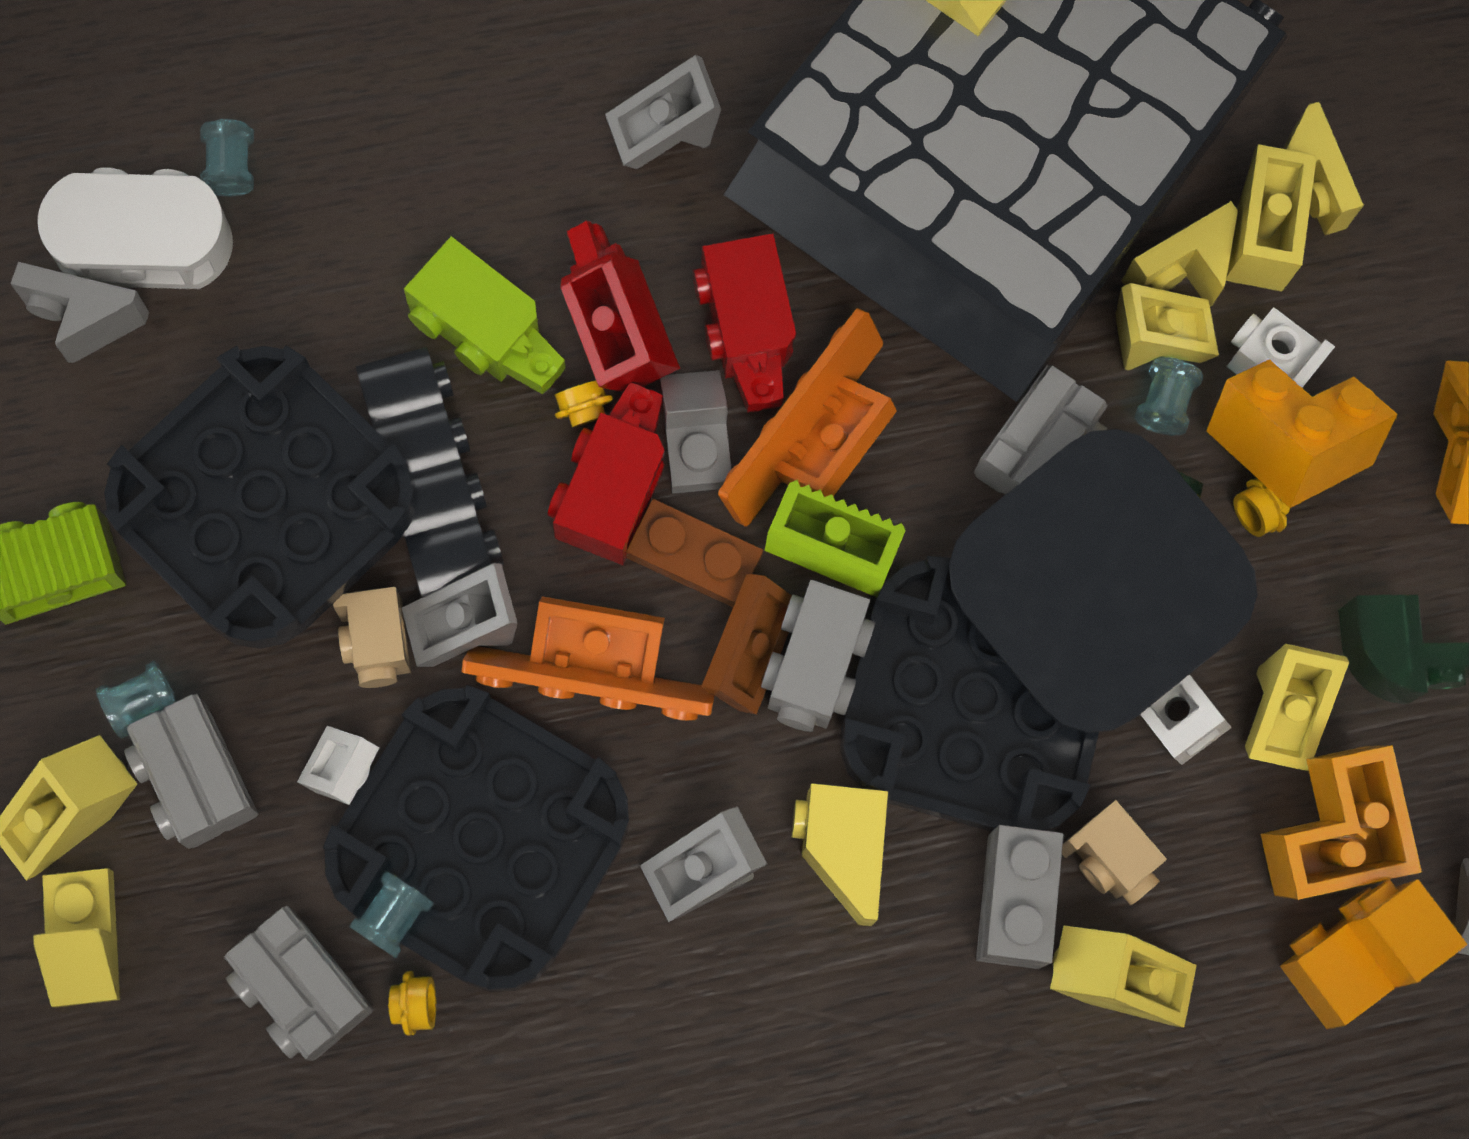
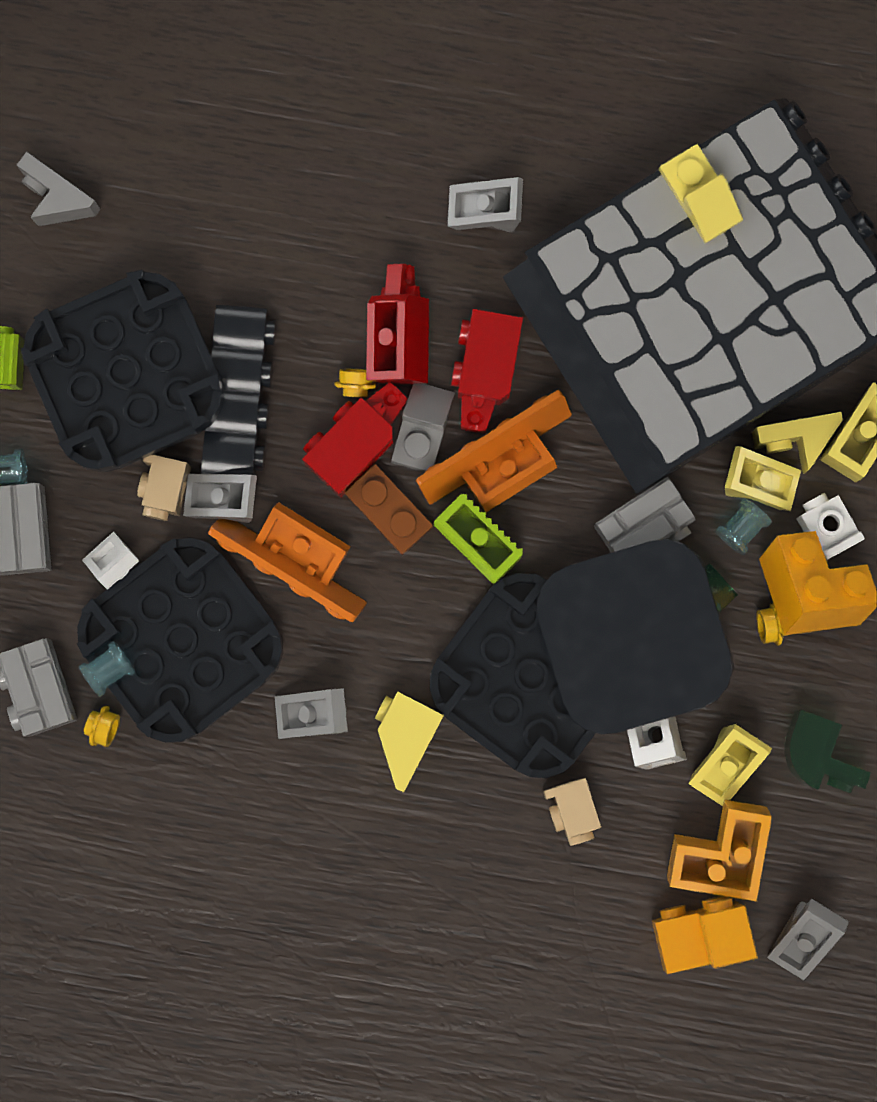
camera: 35 degrees right, 10 degrees up
white brick [38,168,233,289] -> none
clear light blue bush [200,119,254,197] -> none
lime hinge [404,236,565,394] -> none
dark orange plate [701,573,792,715] -> none
light grey brick [761,580,876,732] -> none
light grey brick [976,825,1063,969] -> none
light yellow slope [1050,925,1197,1028] -> none

